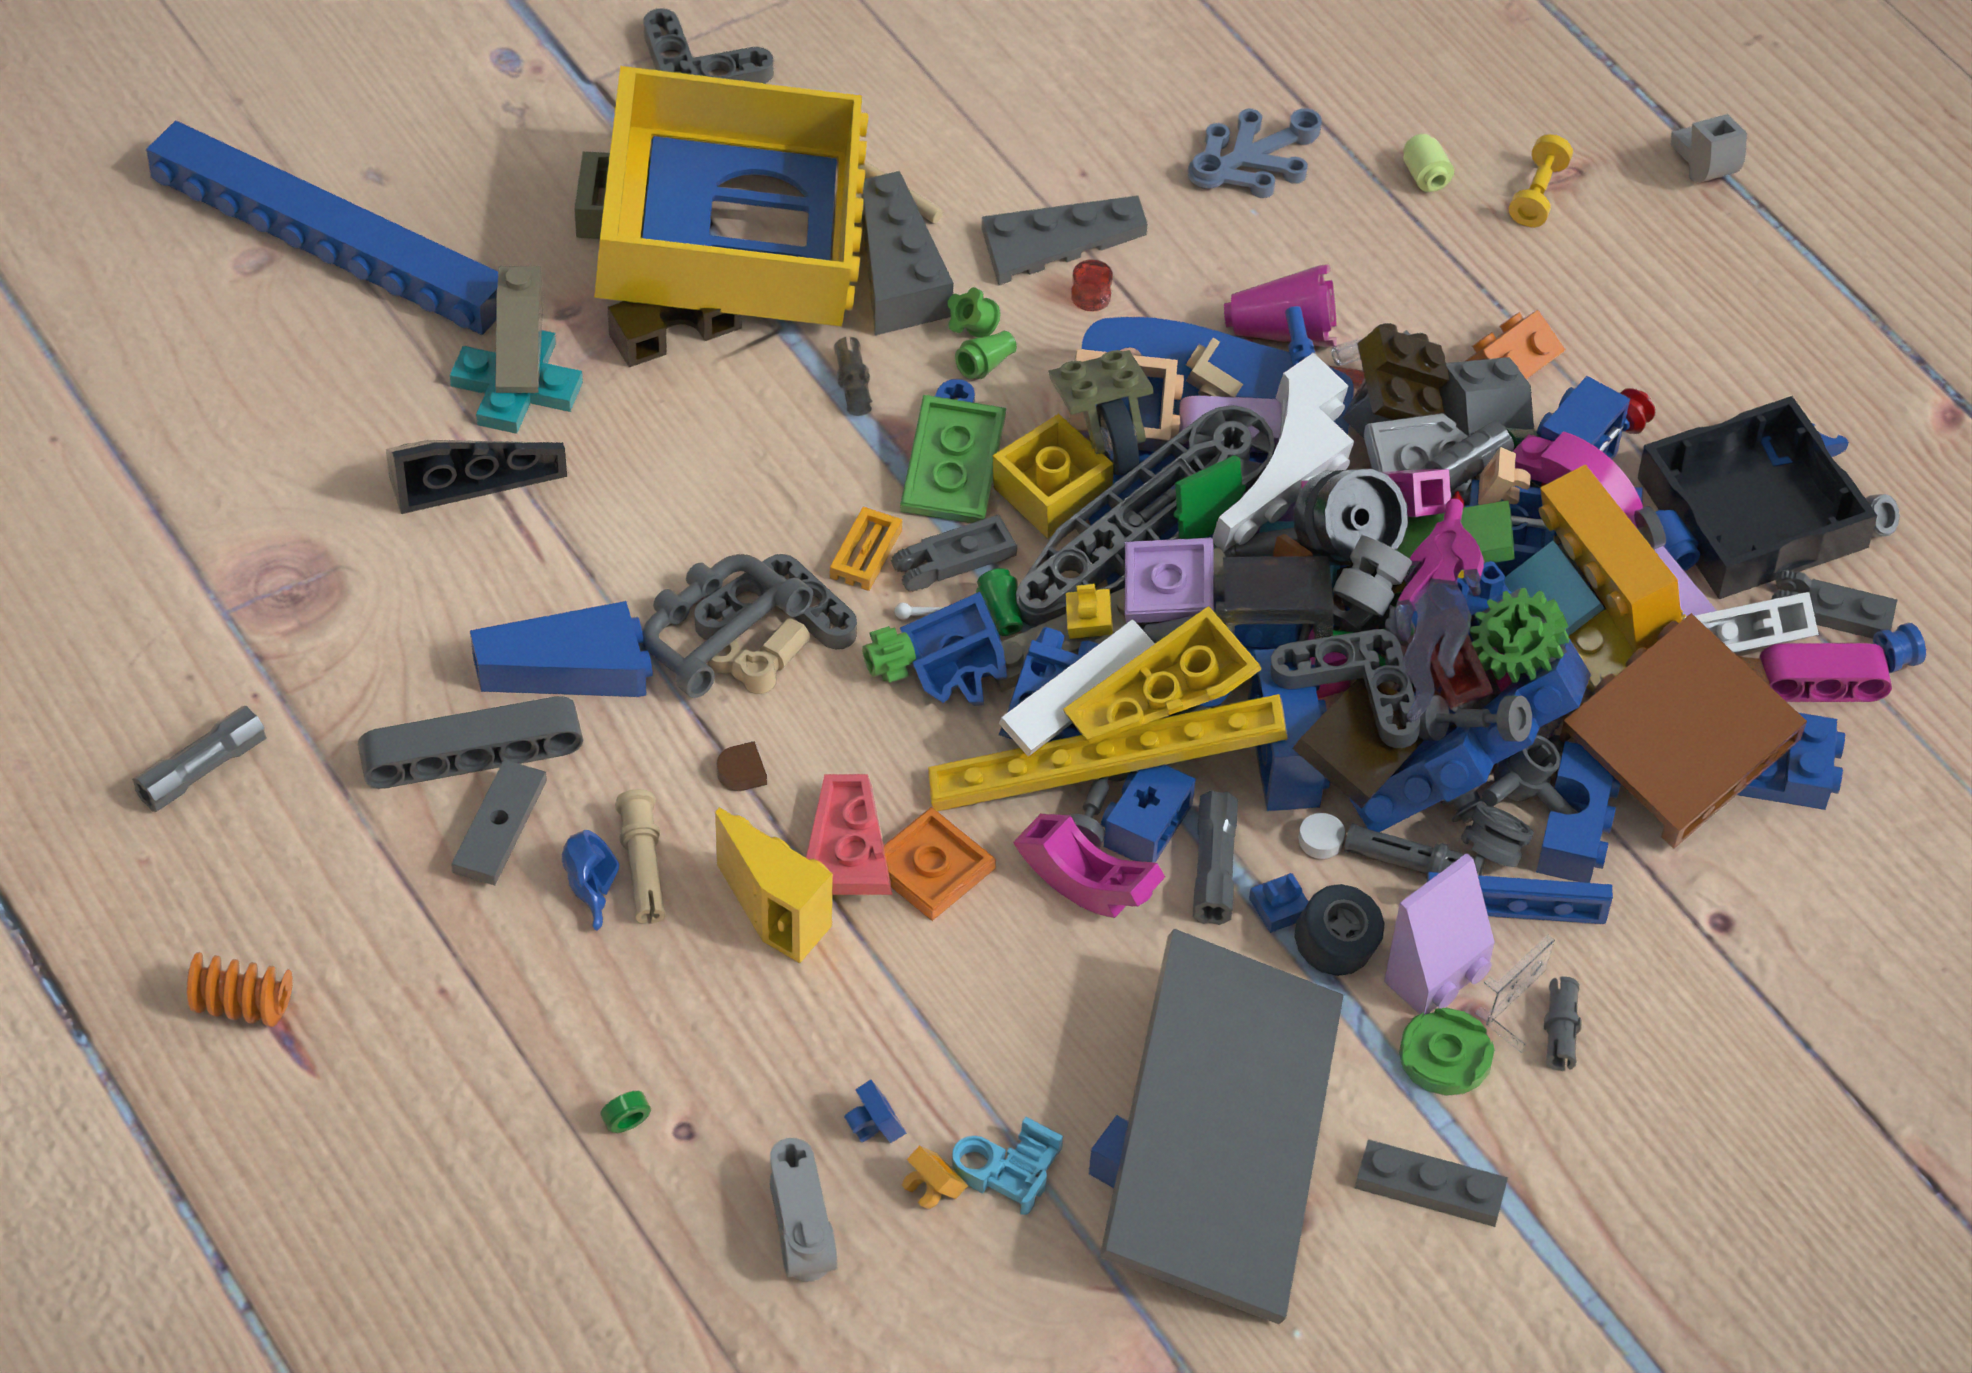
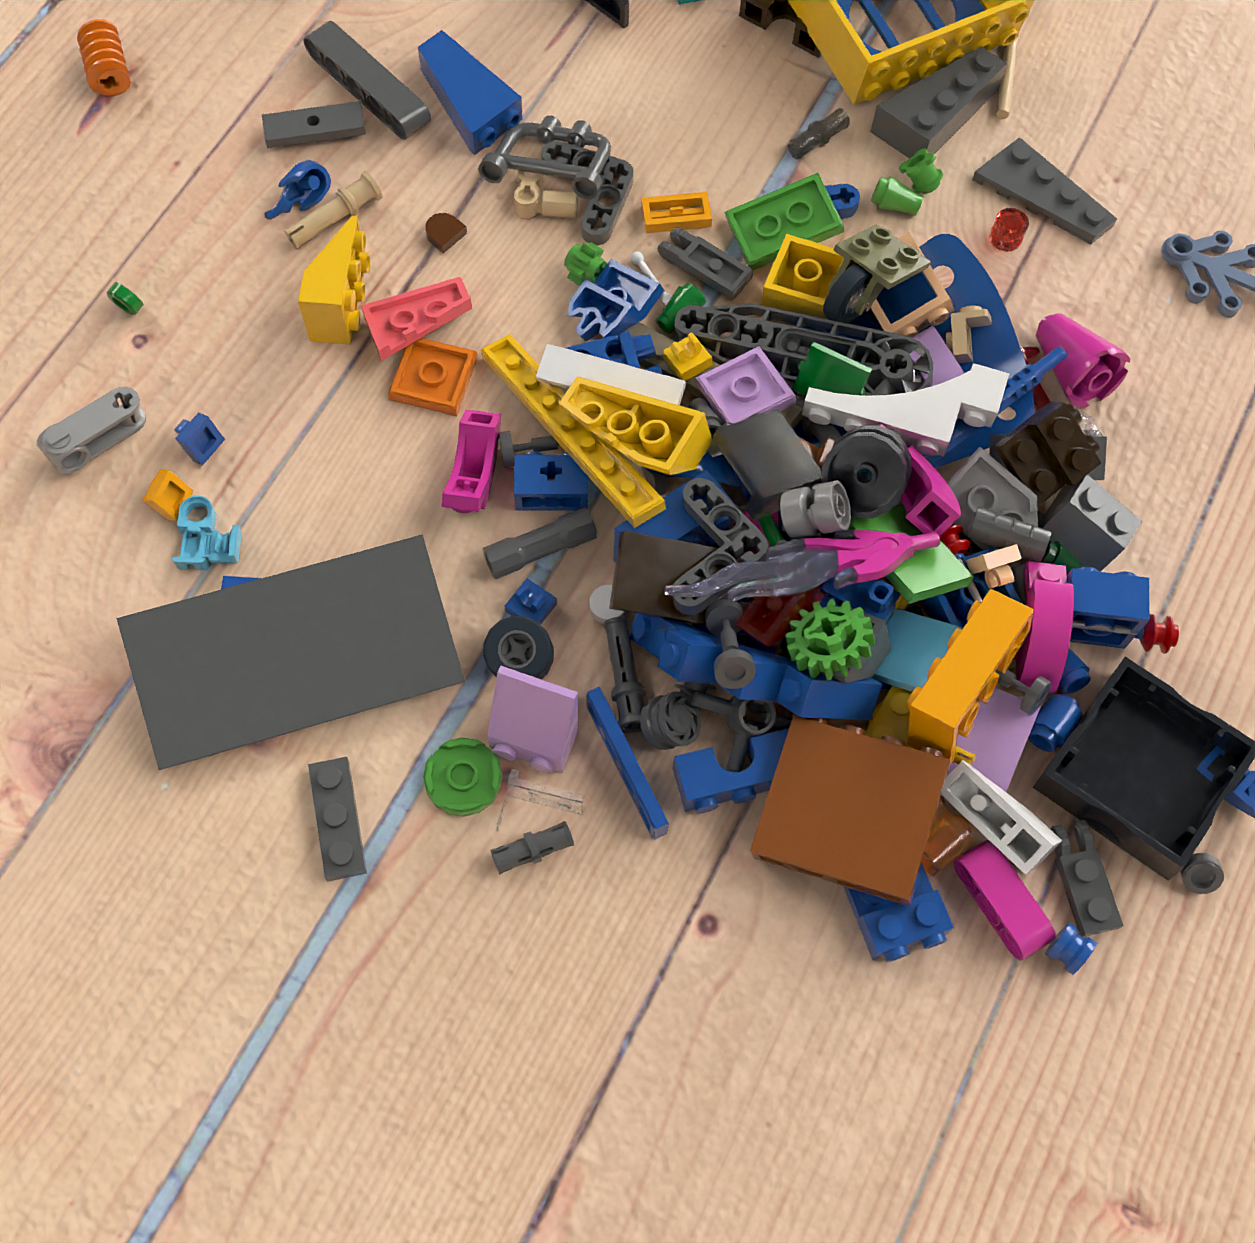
camera: 60 degrees right, 15 degrees up
orange bracket [1465,310,1566,379] -> none

